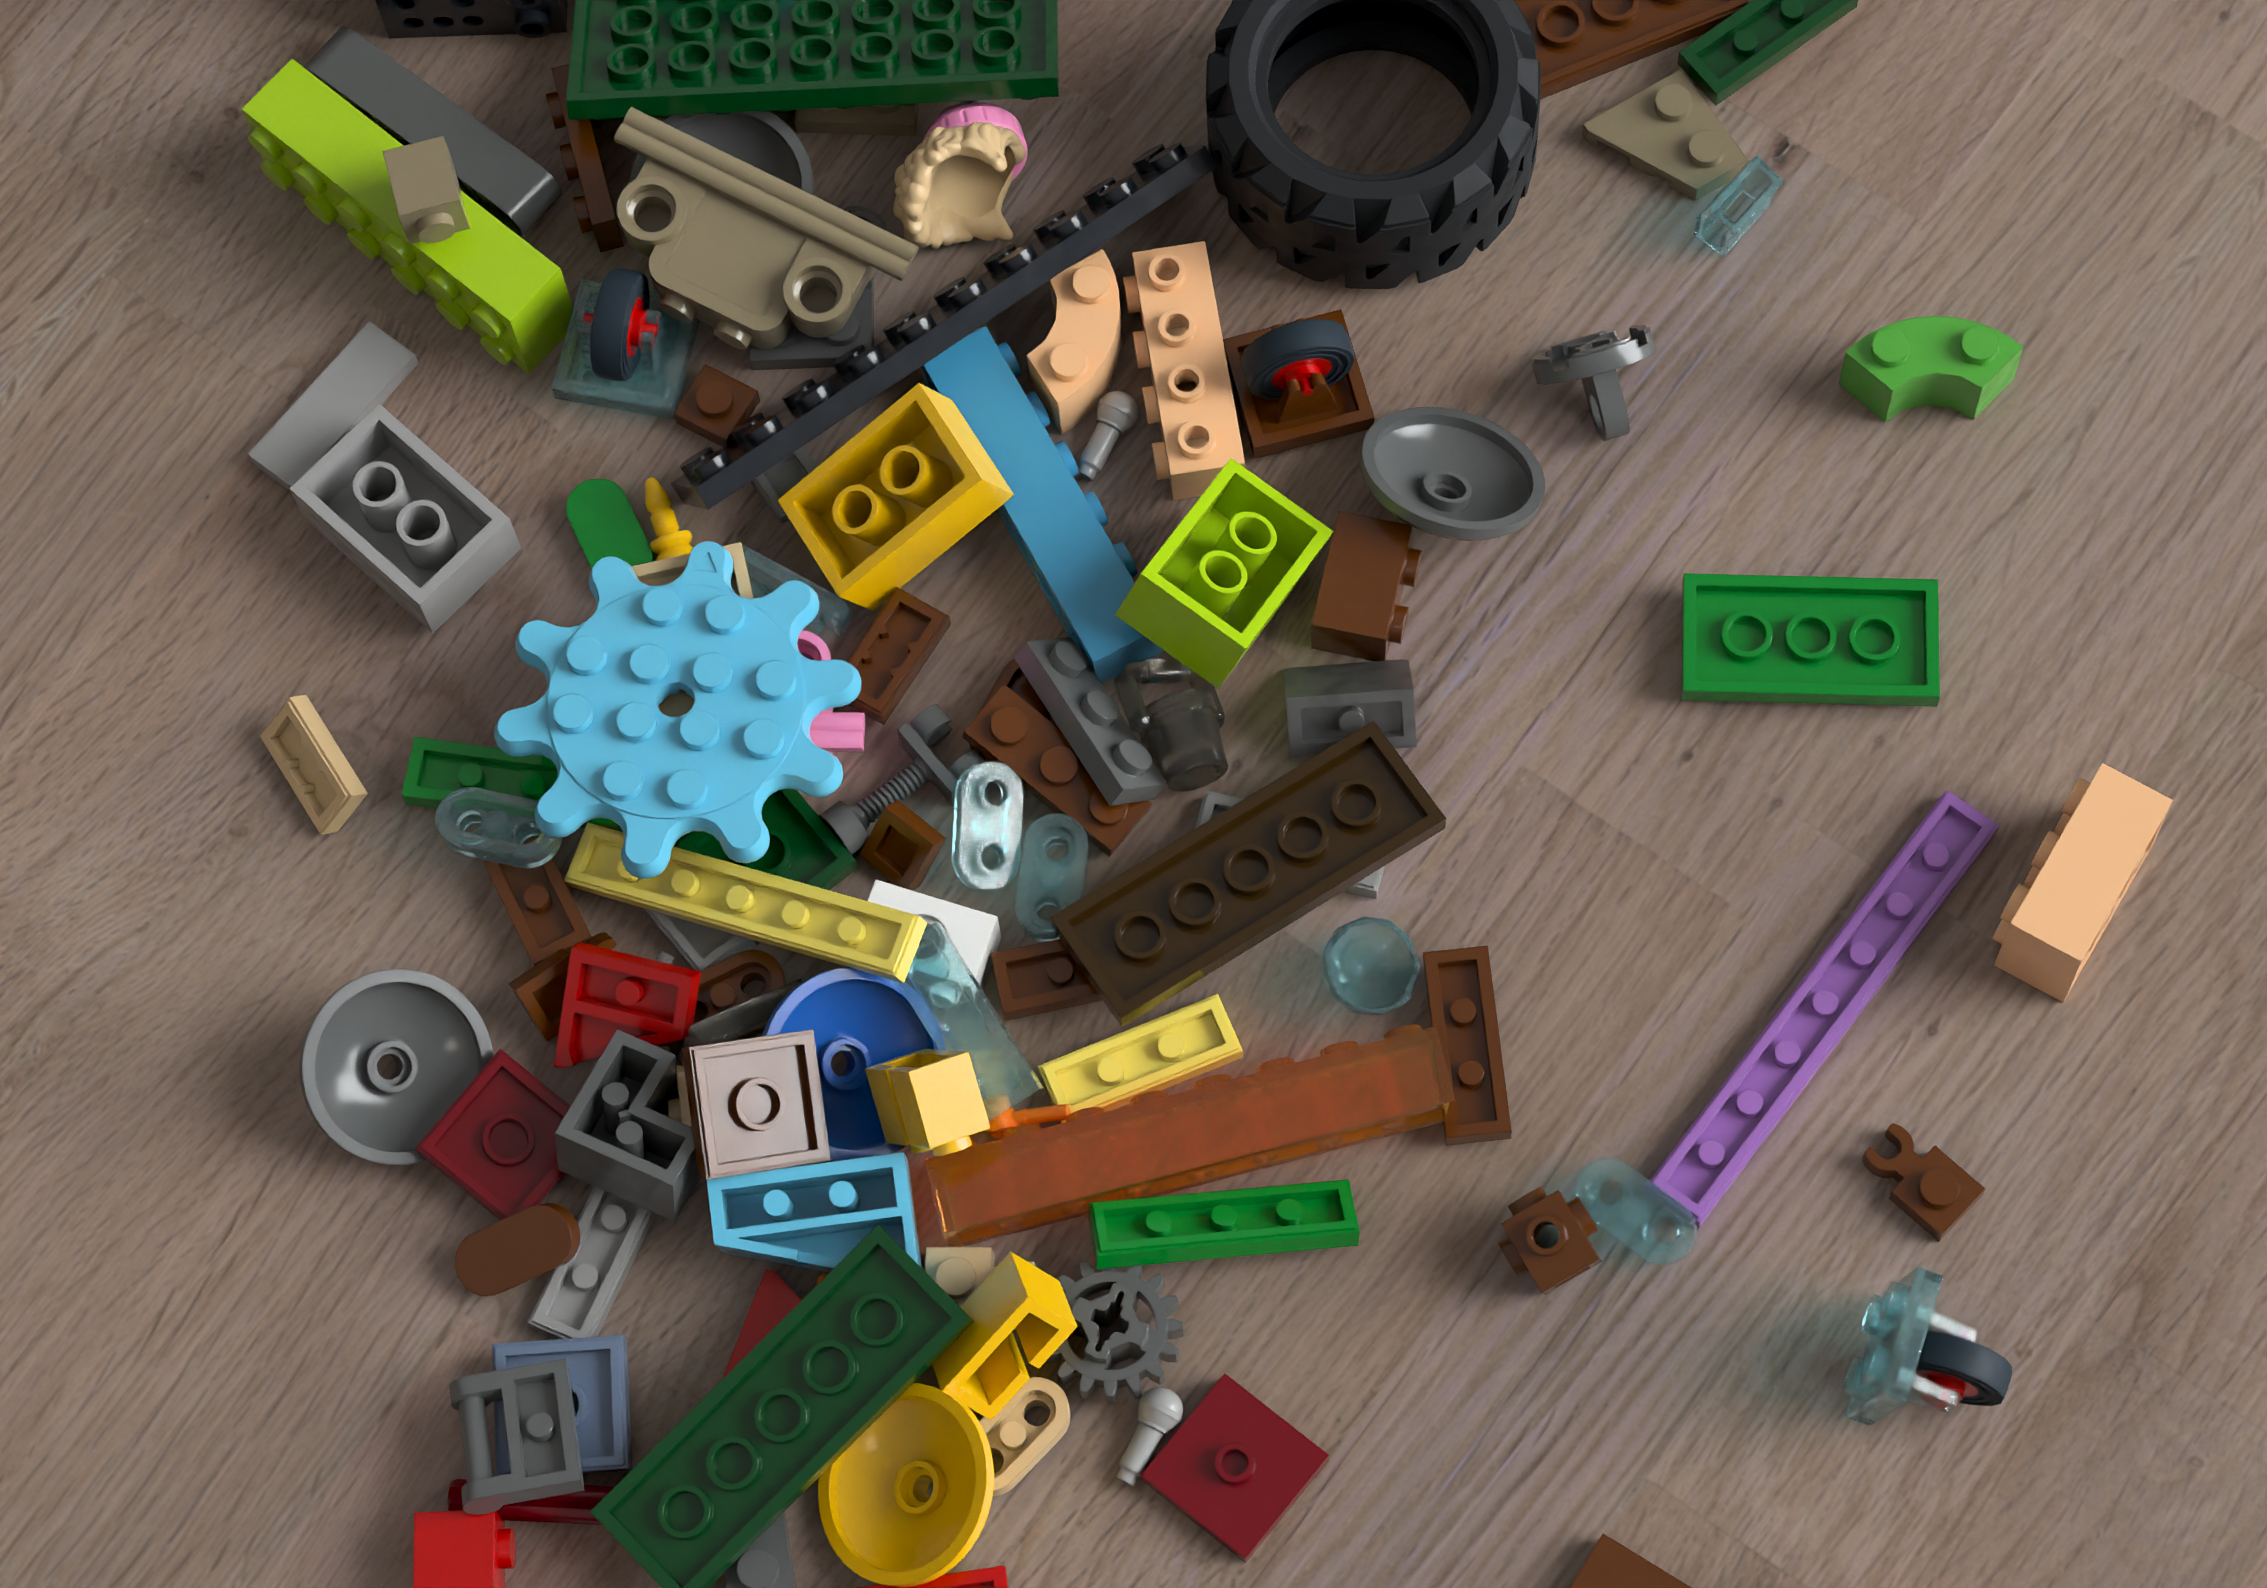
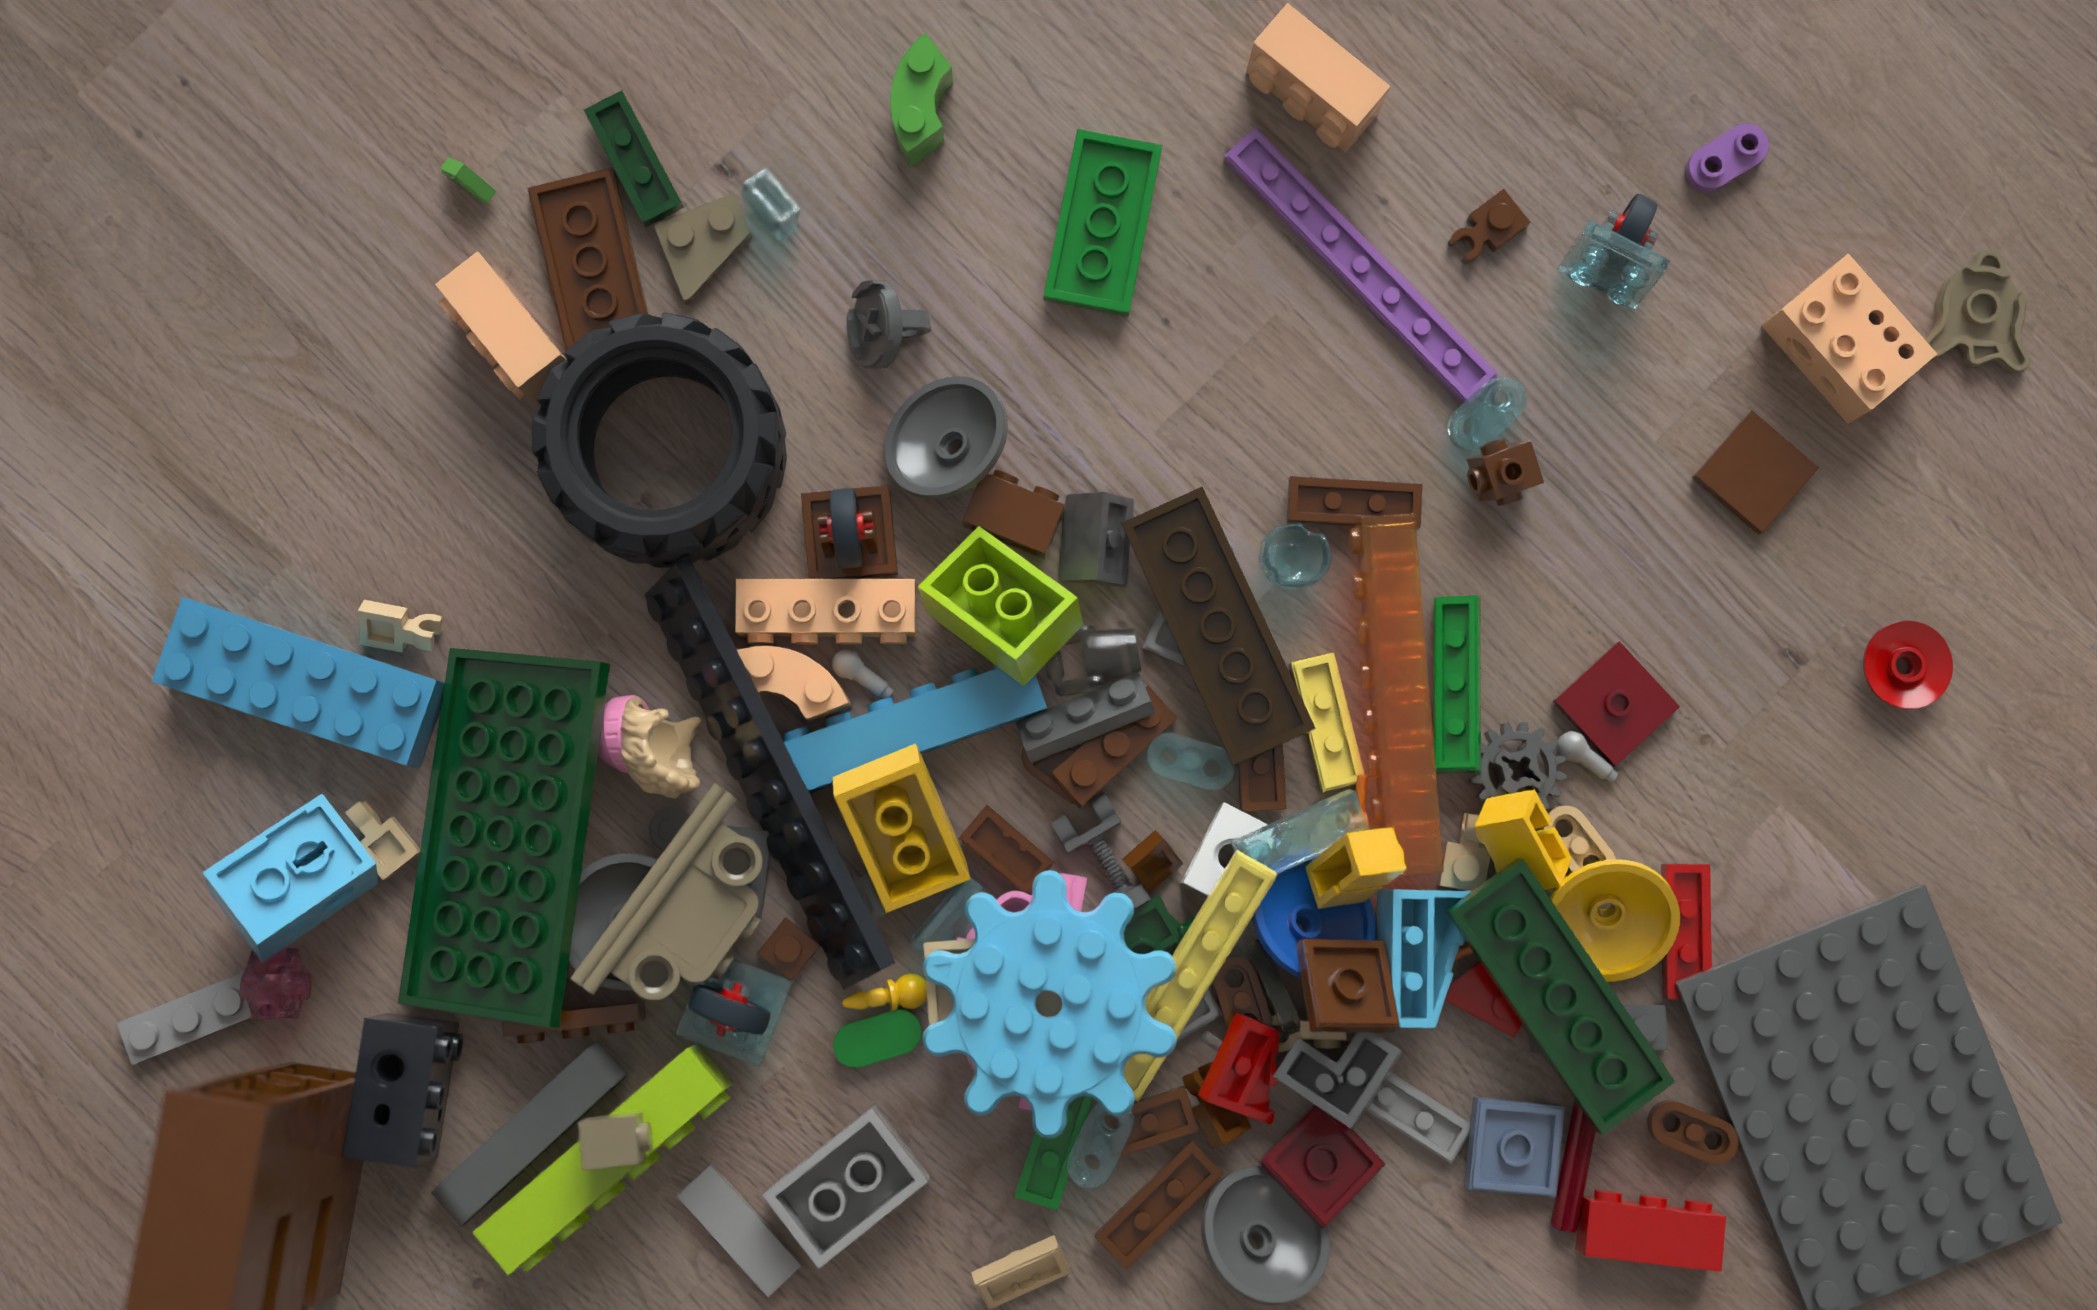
camera: 90 degrees left, 15 degrees up
dark grey plate [449,1358,585,1515] -> none
reddish brown tile [455,1203,580,1296] -> none
clear light blue plate [952,762,1024,890] -> none
none -> reddish brown plate [1094,1139,1224,1270]
none -> medium lavender plate [1685,124,1769,193]

